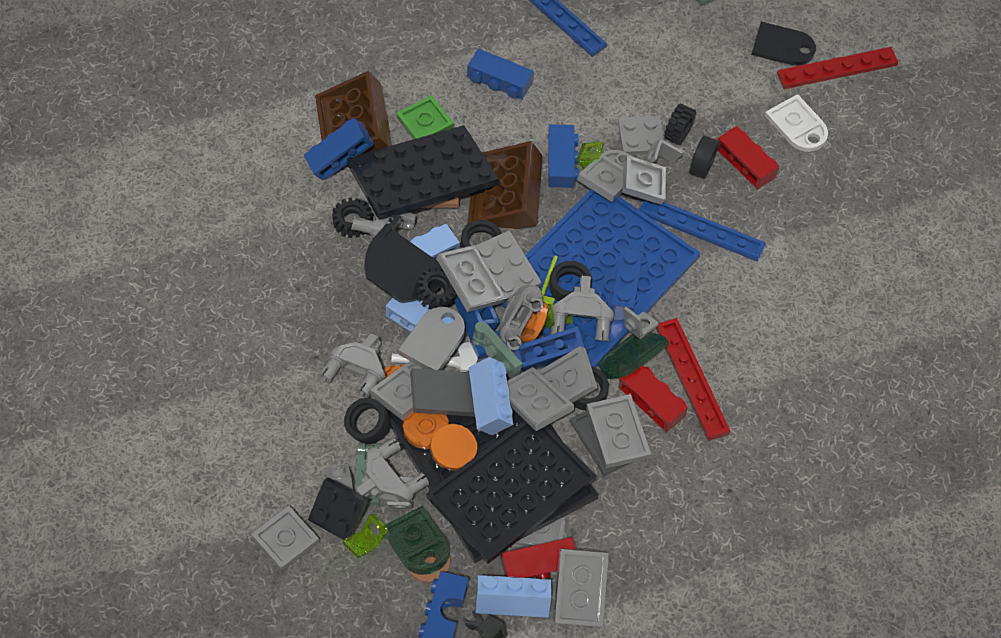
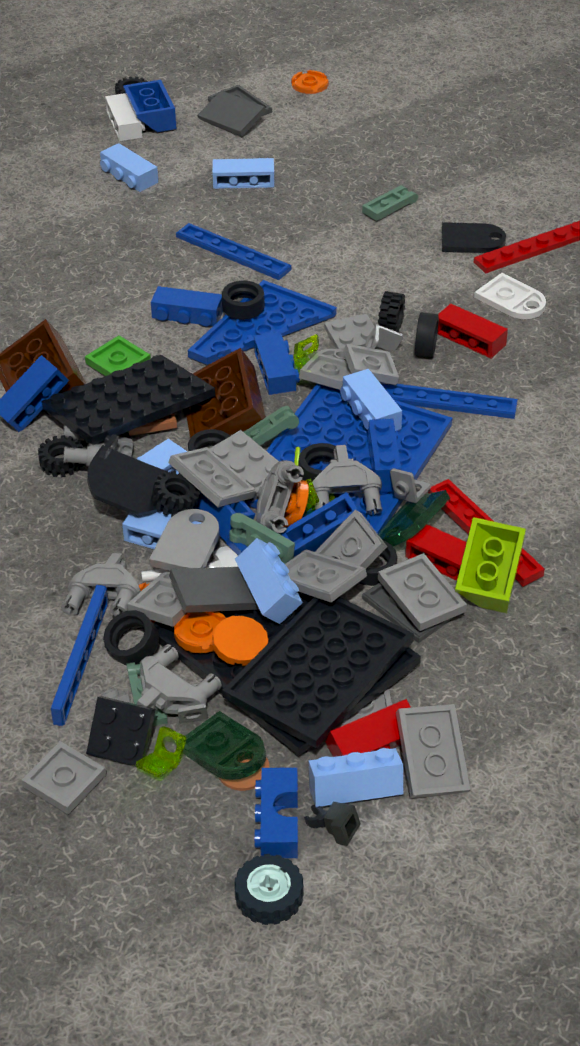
camera: 10 degrees left, 15 degrees down
none -> blue tile [51,585,109,726]
none -> blue wing [188,280,337,365]
none -> black tyre [222,280,265,320]
none -> sand green plate [244,406,299,446]
none -> light blue brick [340,369,402,431]
none -> lime slope [455,517,526,613]

